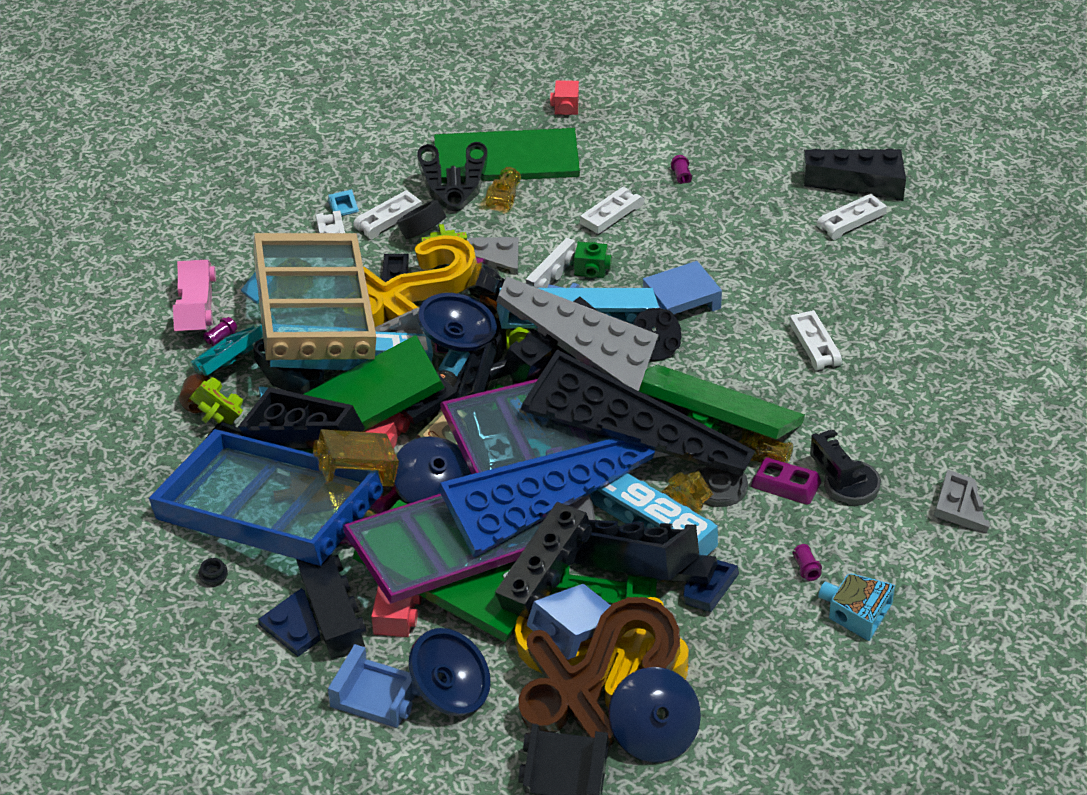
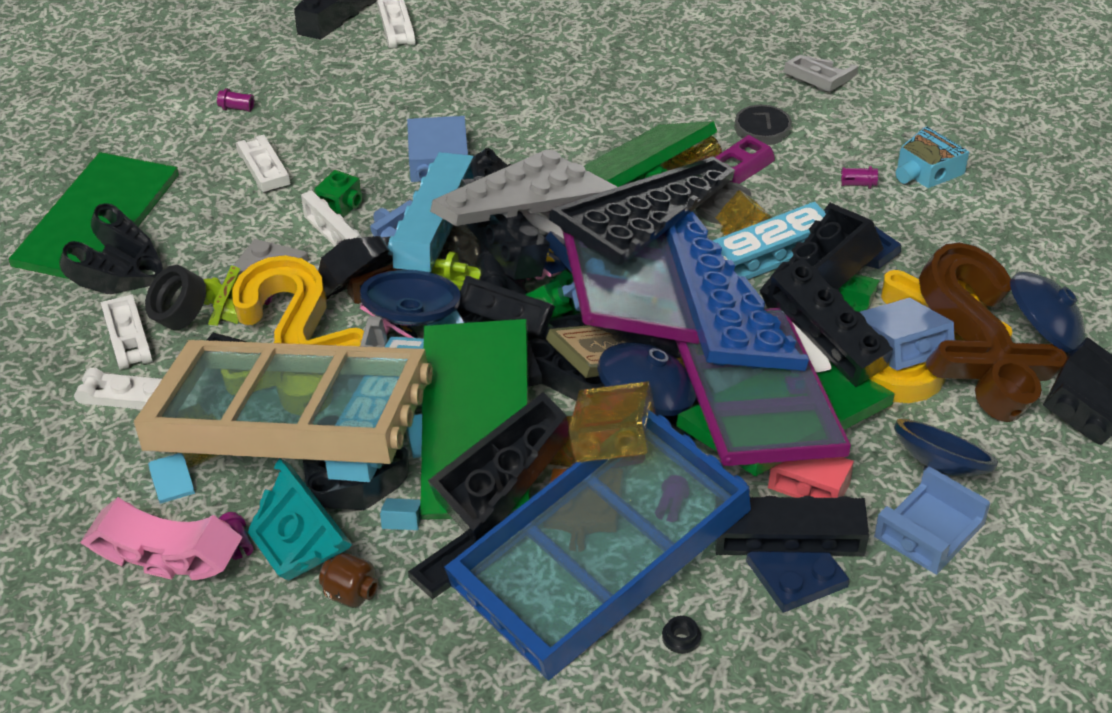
camera: 70 degrees left, 0 degrees up
lime hips [189,377,243,425] -> none
medium azure slope [327,189,359,216] -> none
clear yellow connector [486,167,521,210] -> none
coral brick [550,80,579,115] -> none
white plate [789,310,842,371] -> none
black hinge [810,430,866,490] -> none

